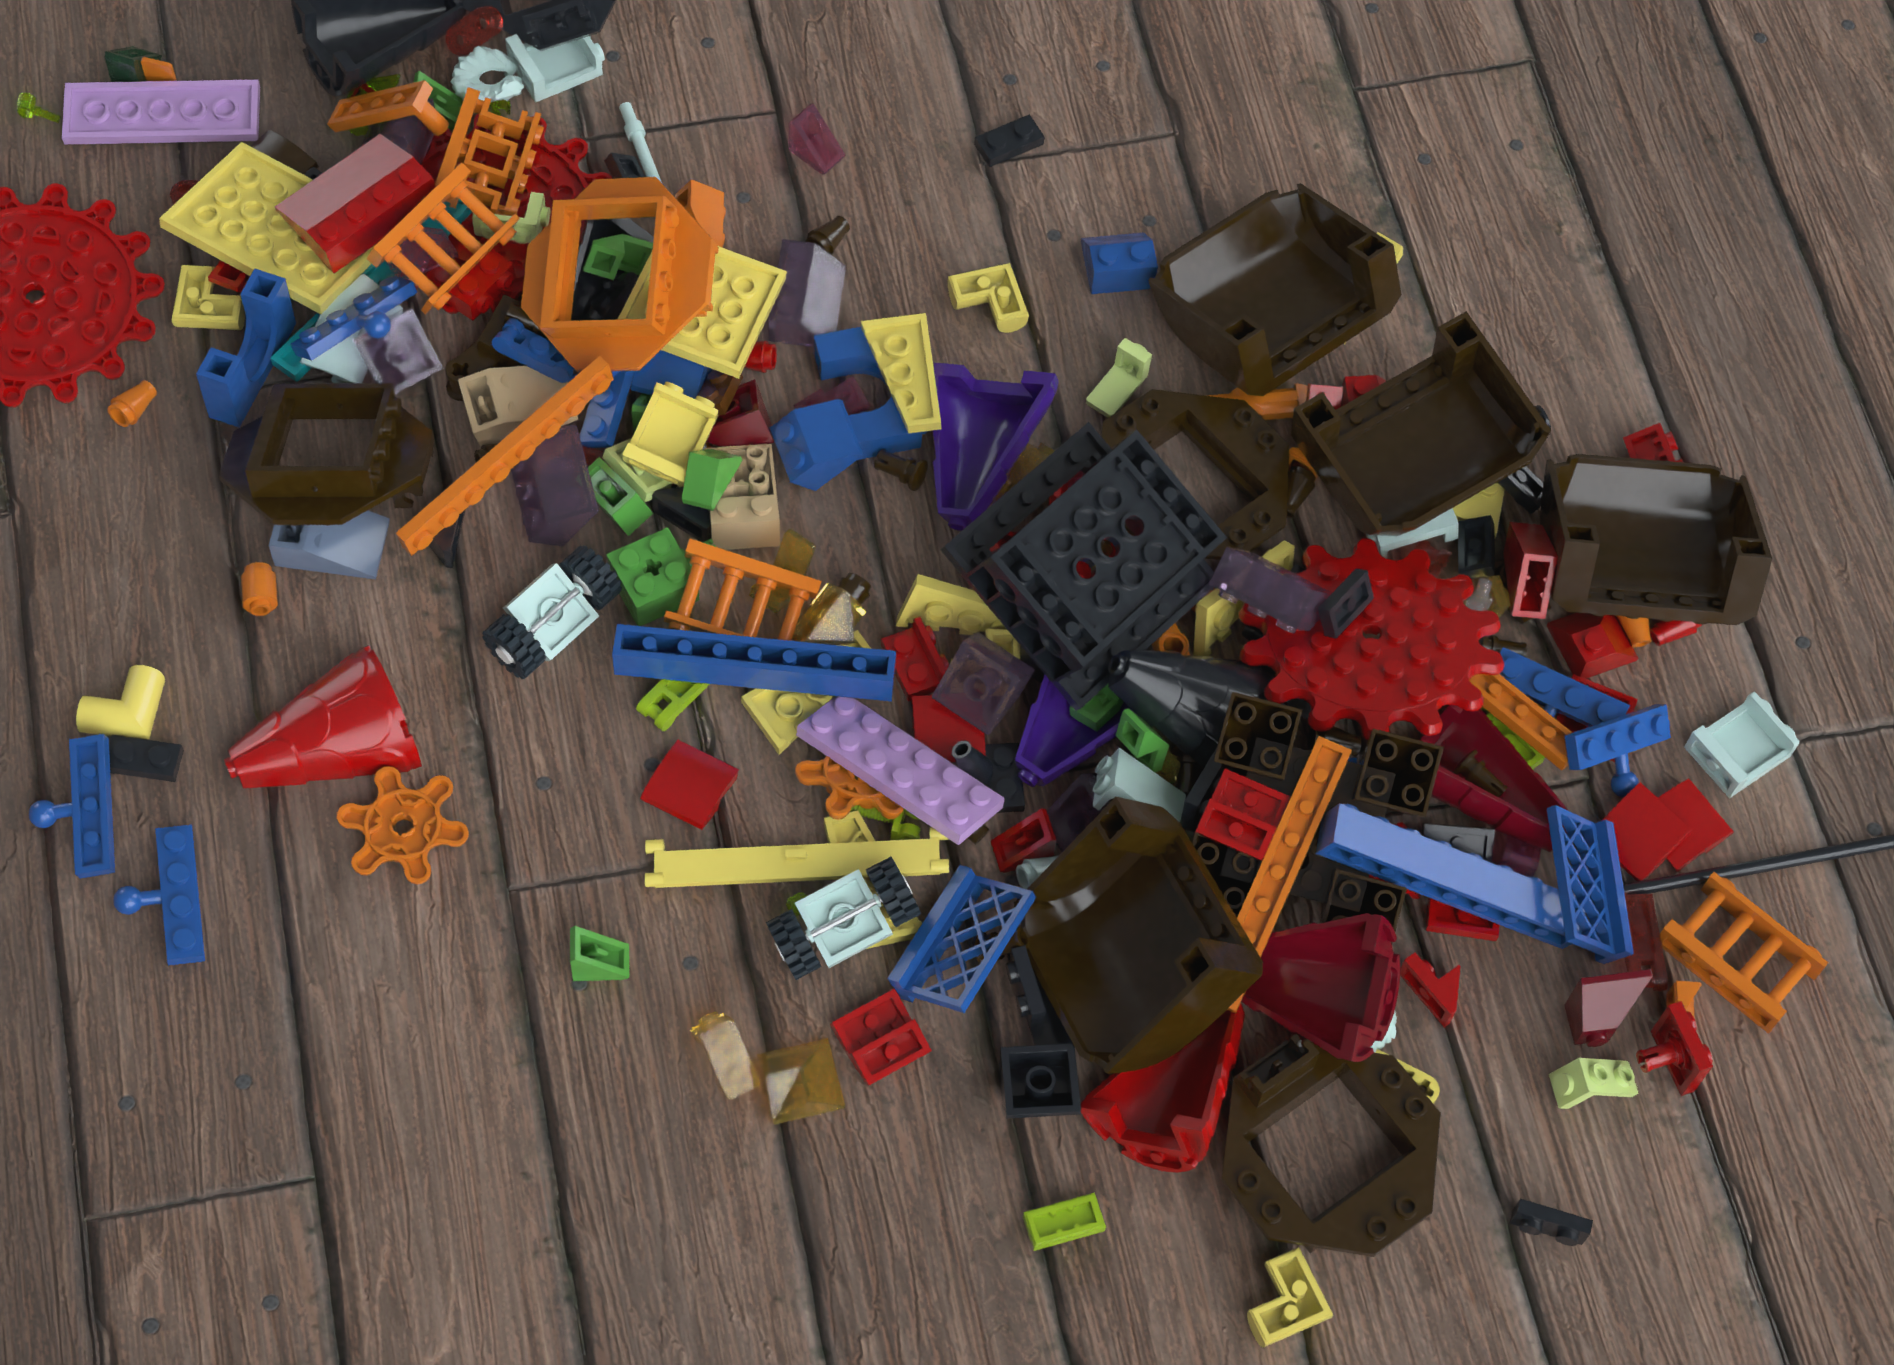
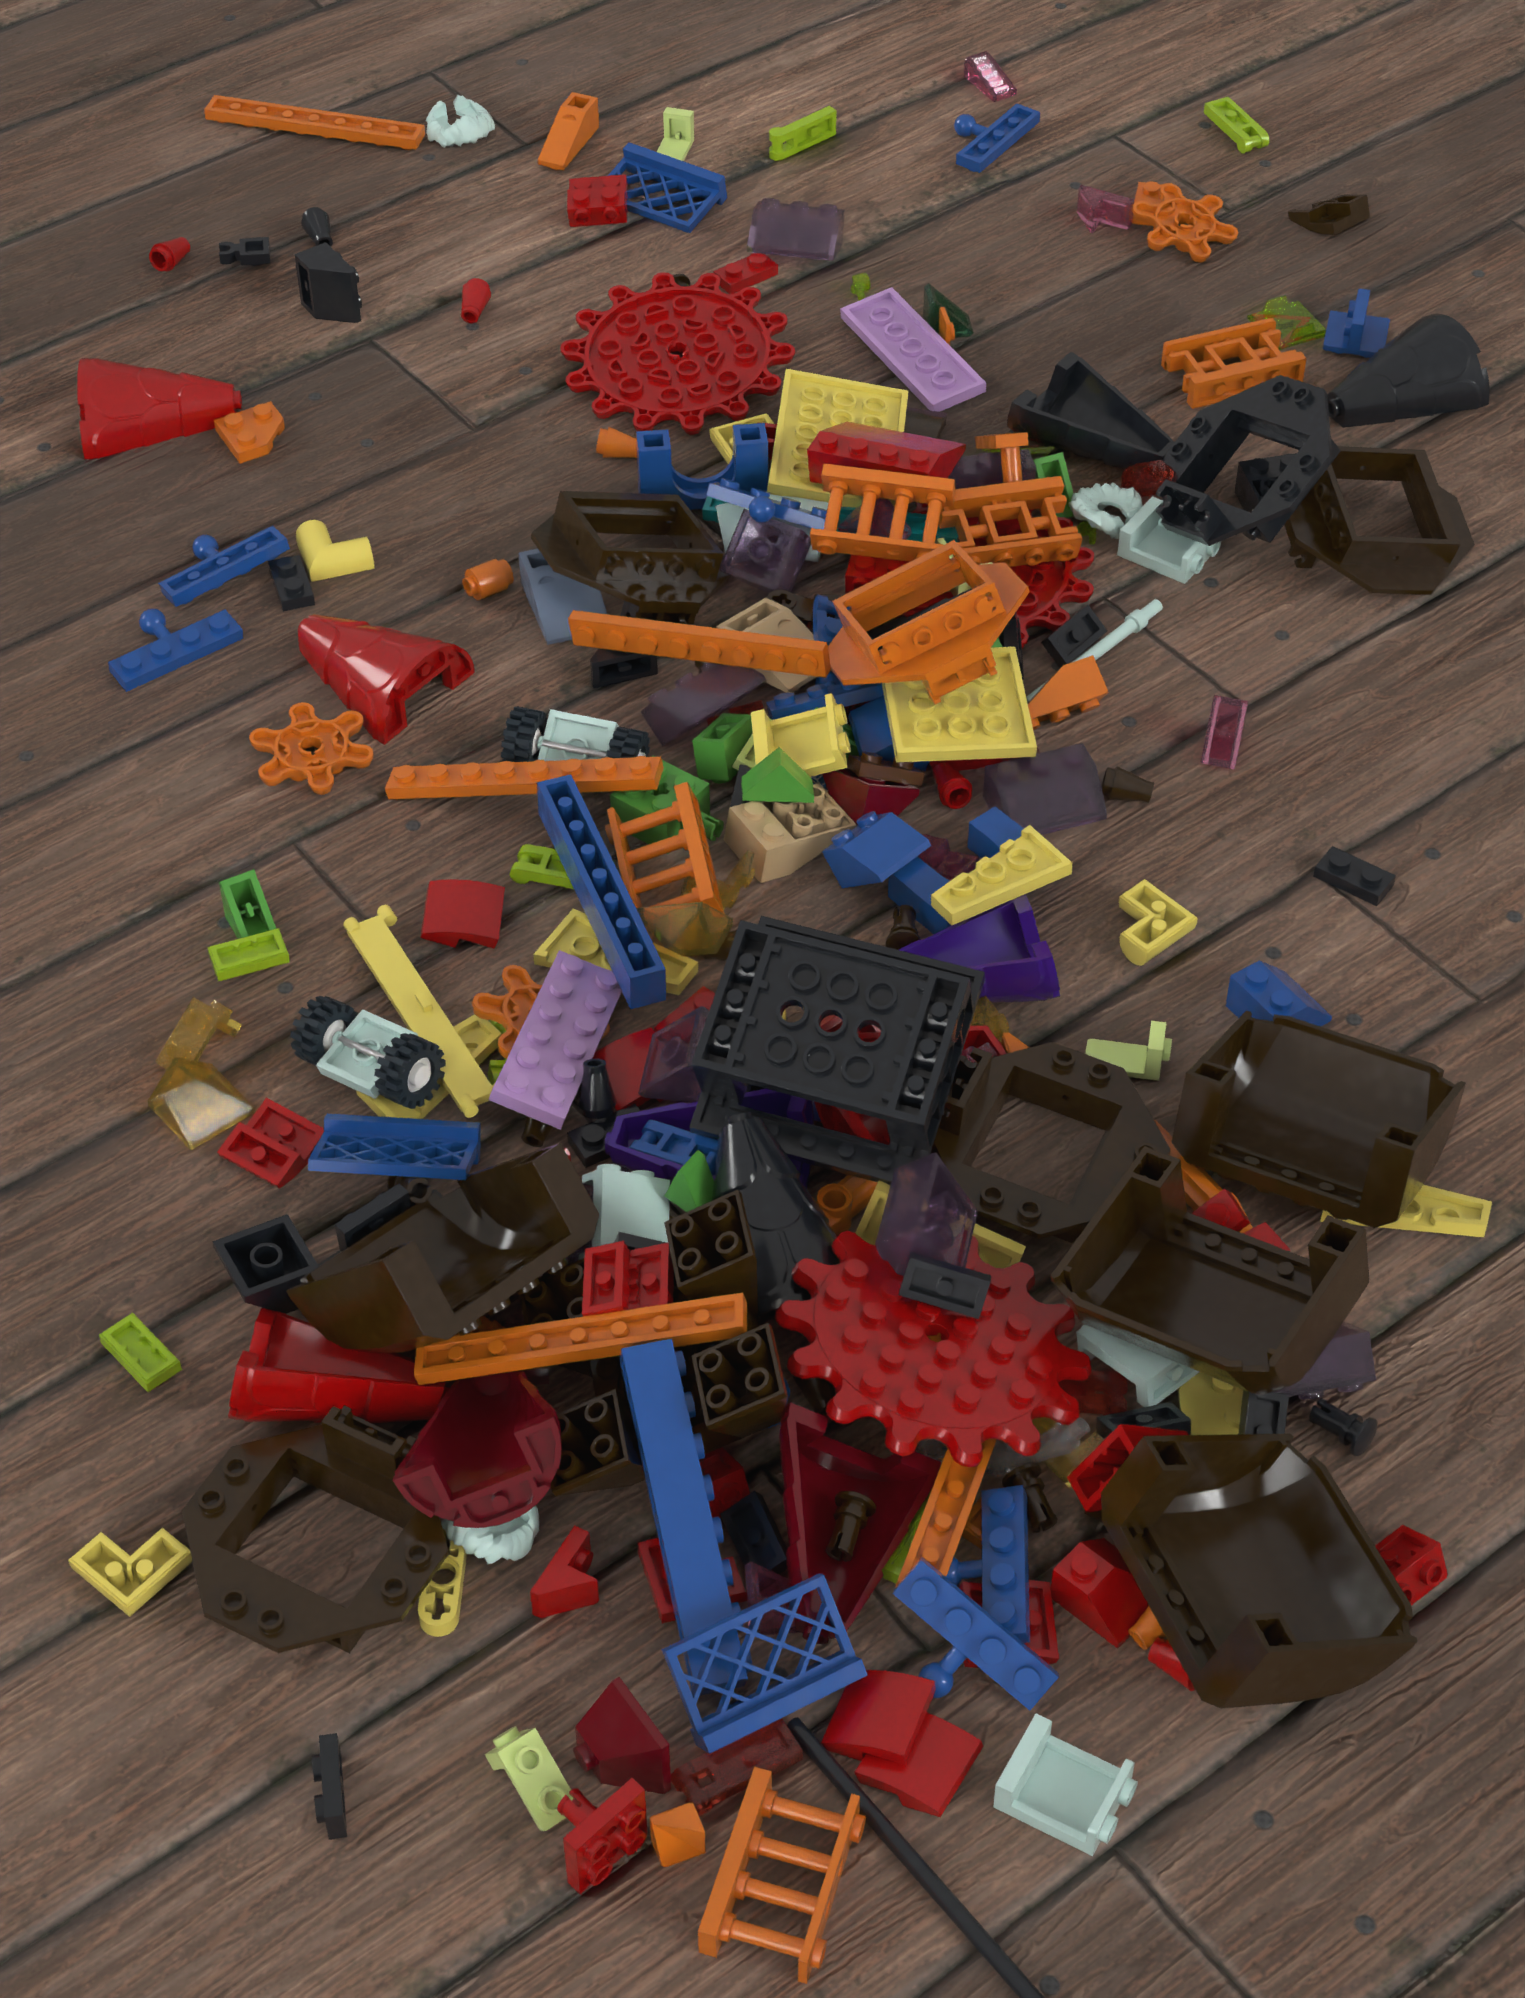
camera: 70 degrees right, 15 degrees down
none -> lime plate [207,928,290,982]
none -> orange plate [385,756,664,799]
none -> blue plate [629,1120,718,1176]

